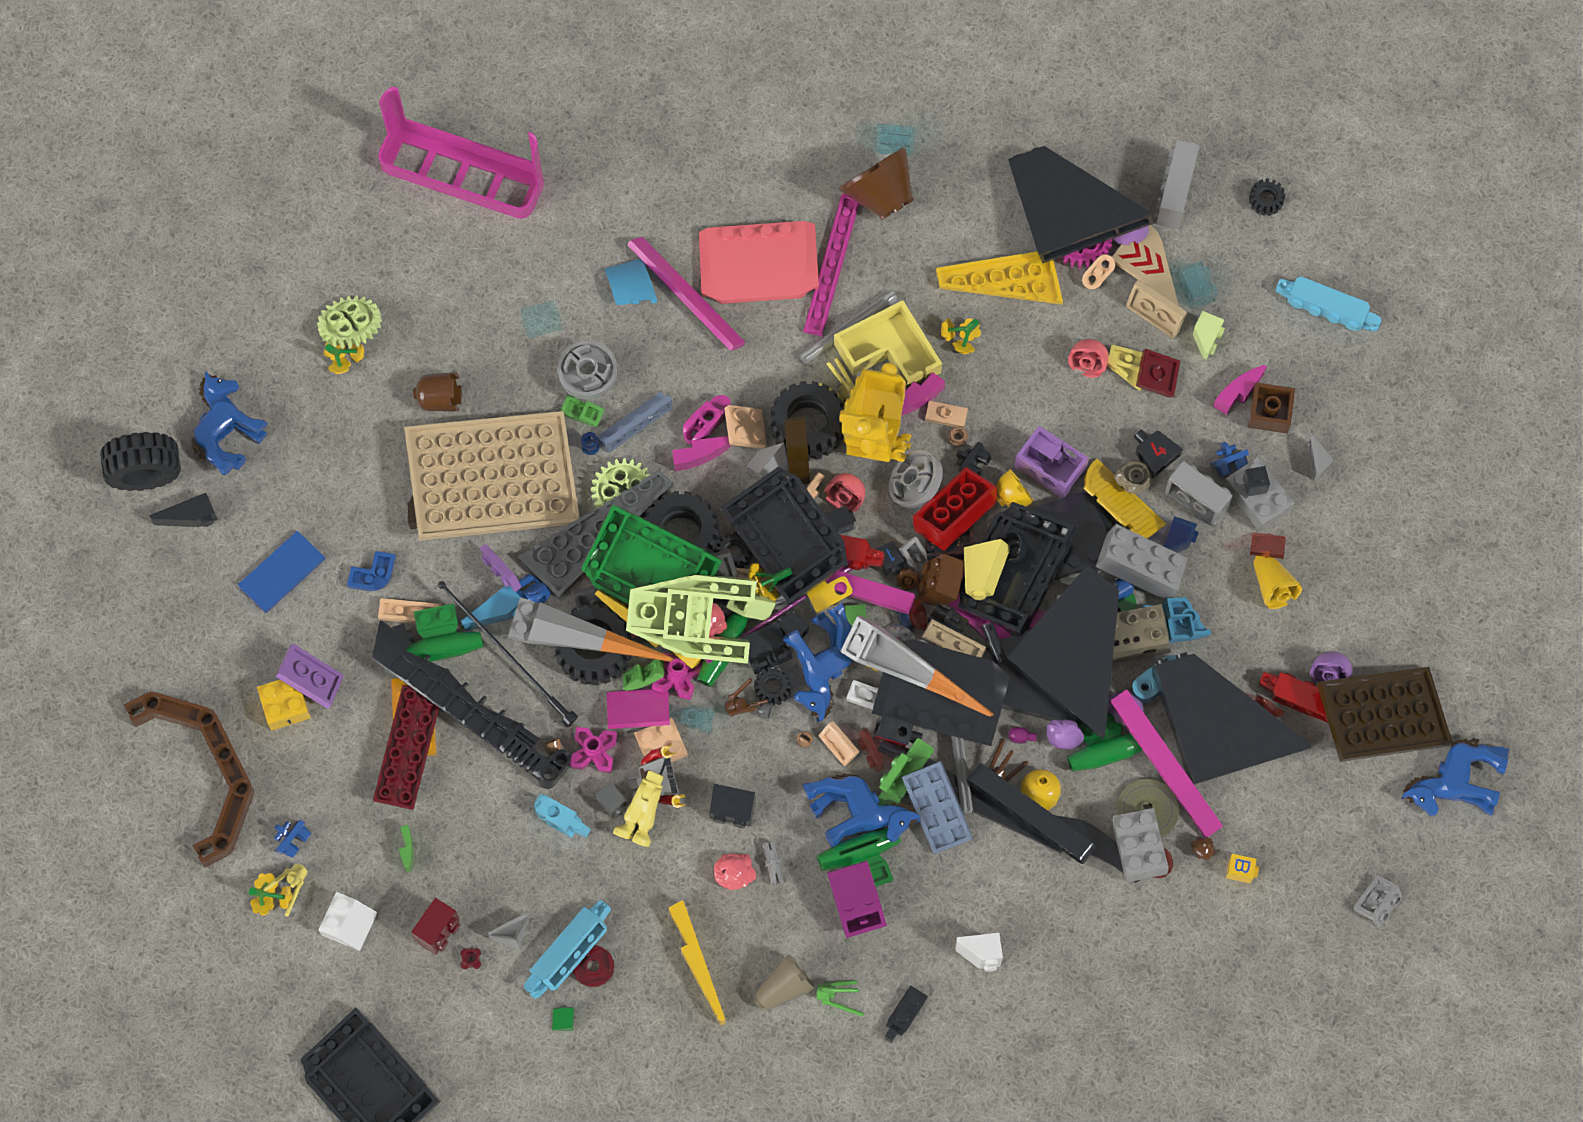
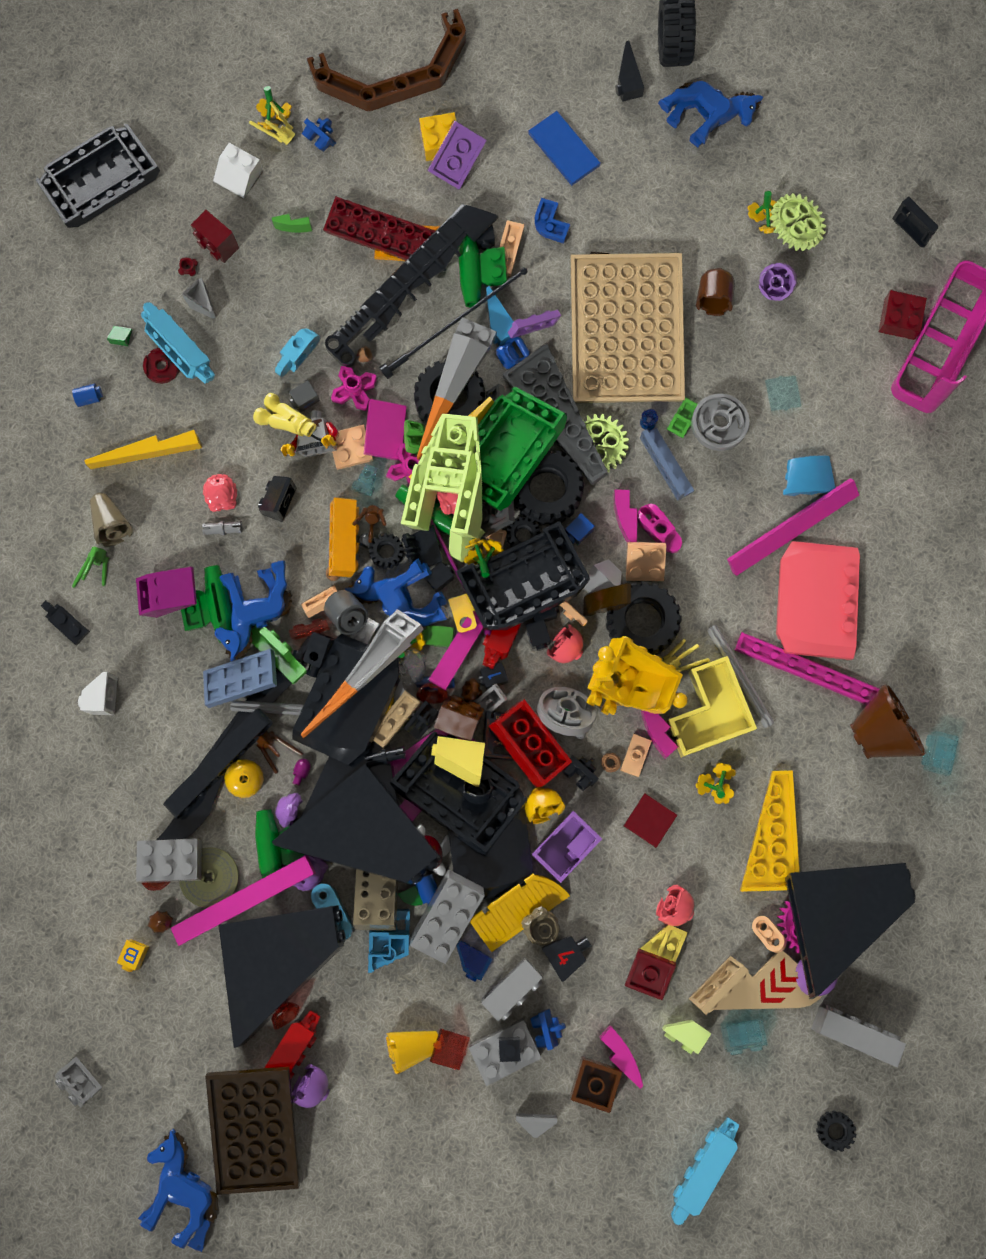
camera: 100 degrees right, 10 degrees up
none -> blue brick [72,383,103,407]
none -> dark grey piece [324,590,368,635]
none -> light orange brick [329,497,359,578]
none -> blue brick [565,513,595,545]
none -> dark red tile [623,793,677,848]
none -> medium lavender cylinder [759,263,797,301]
none -> dark red brick [878,290,927,340]
none -> black container [892,196,938,248]

